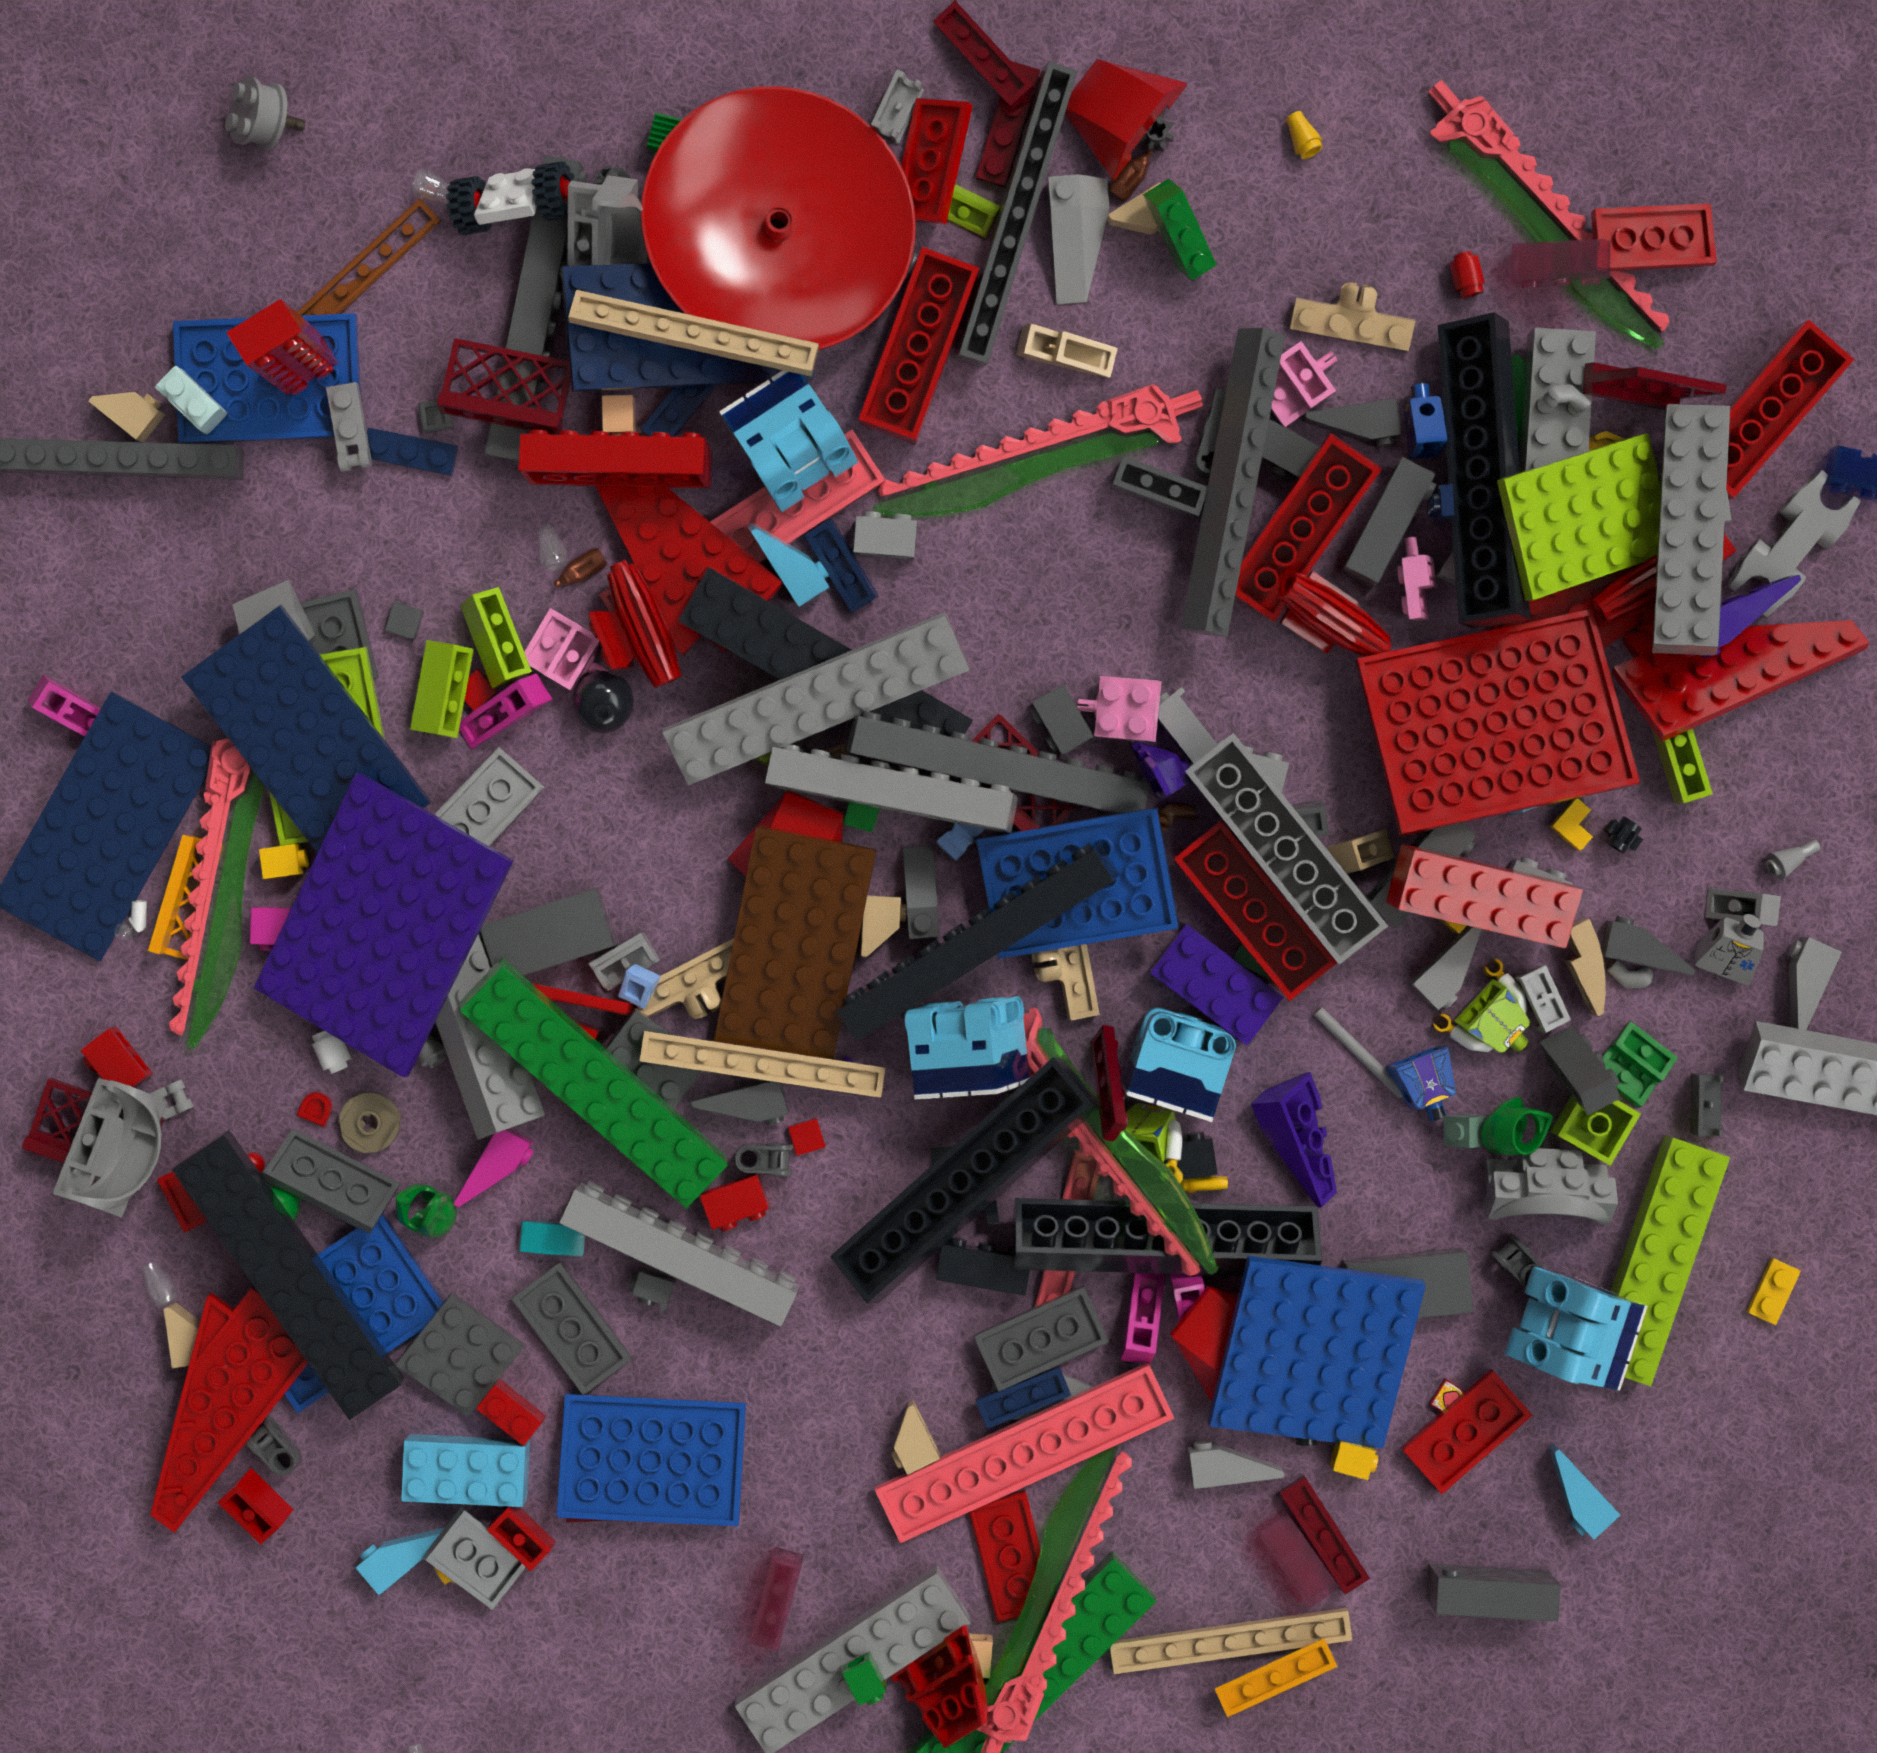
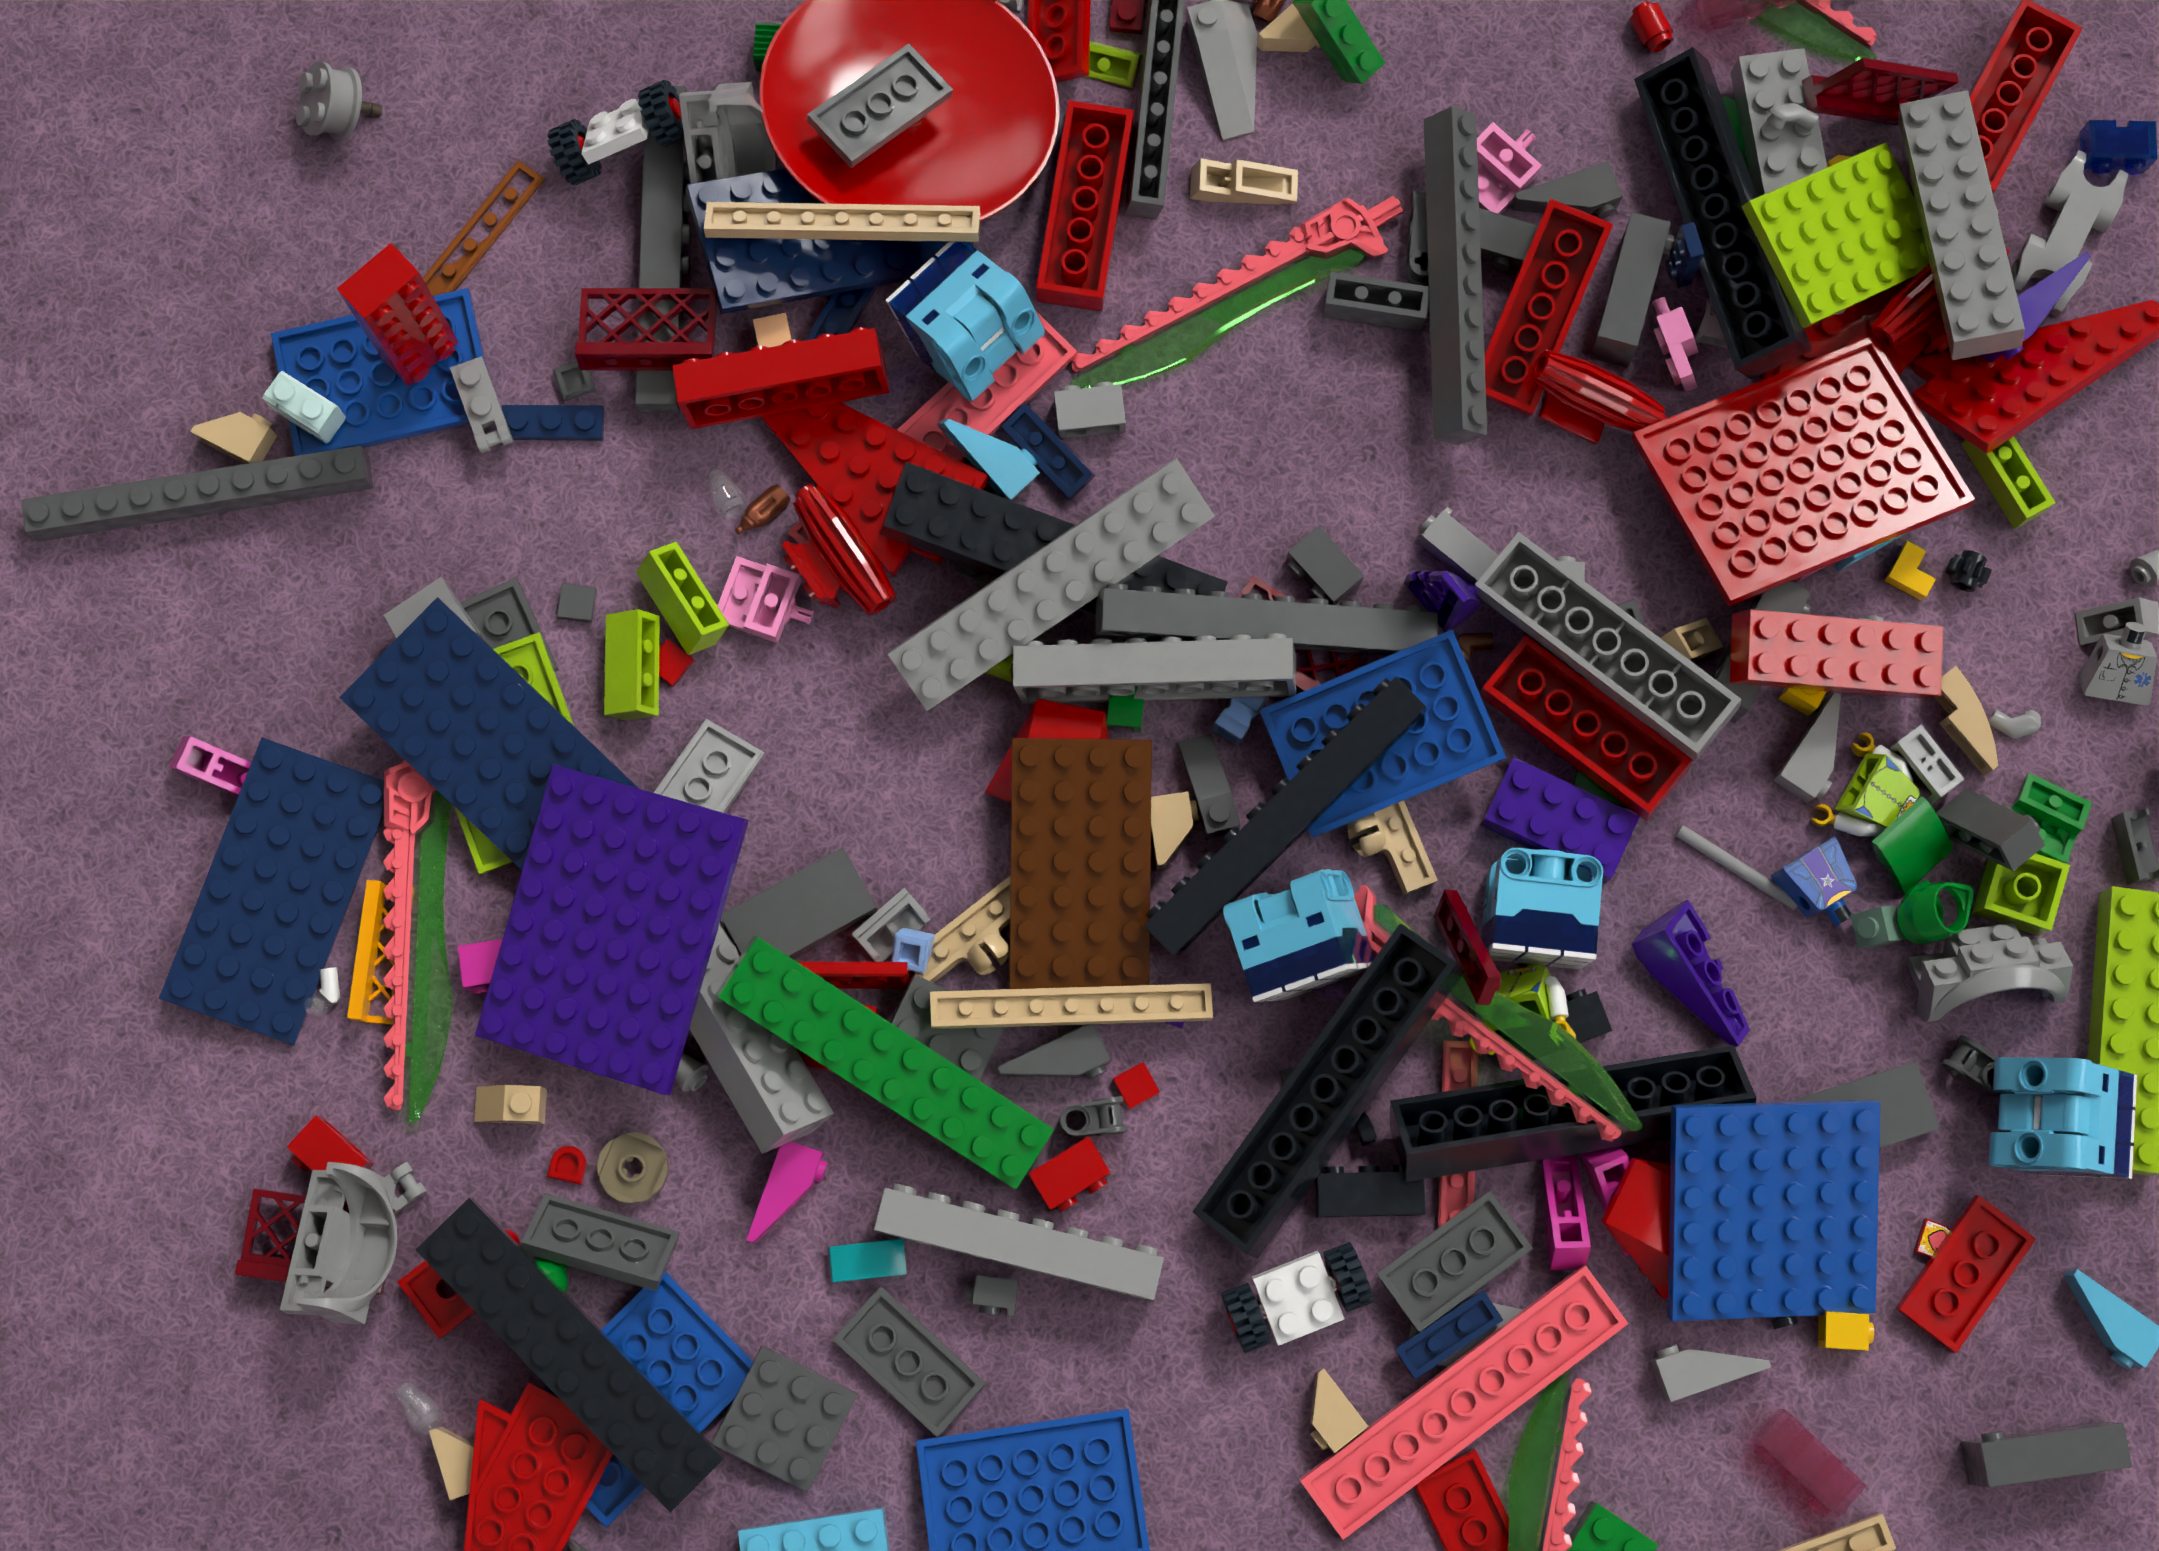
camera: 10 degrees left, 10 degrees down
yellow brick [259,844,309,879] -> none
white brick [312,1031,352,1074] -> none
green helmet [395,1183,457,1238] -> none
clear cone [410,169,450,204] -> none
dark pink slope [459,674,552,750] -> none
red brick [476,1379,546,1446] -> none
black cylinder [573,671,634,734] -> none
bright pink plate [1077,676,1162,742] -> none
yellow piece [1170,1176,1228,1193] -> none
dark red plate [1279,1475,1370,1595] -> none
tan plate [1289,283,1416,351] -> none
blue torso [1404,383,1447,460] -> none
dark grey slope [1601,916,1695,976] -> none
none -> tan slope [474,1085,547,1124]
none -> plate [807,43,953,168]
none -> plate [1221,1242,1374,1353]
none -> green slope [1872,796,1954,894]

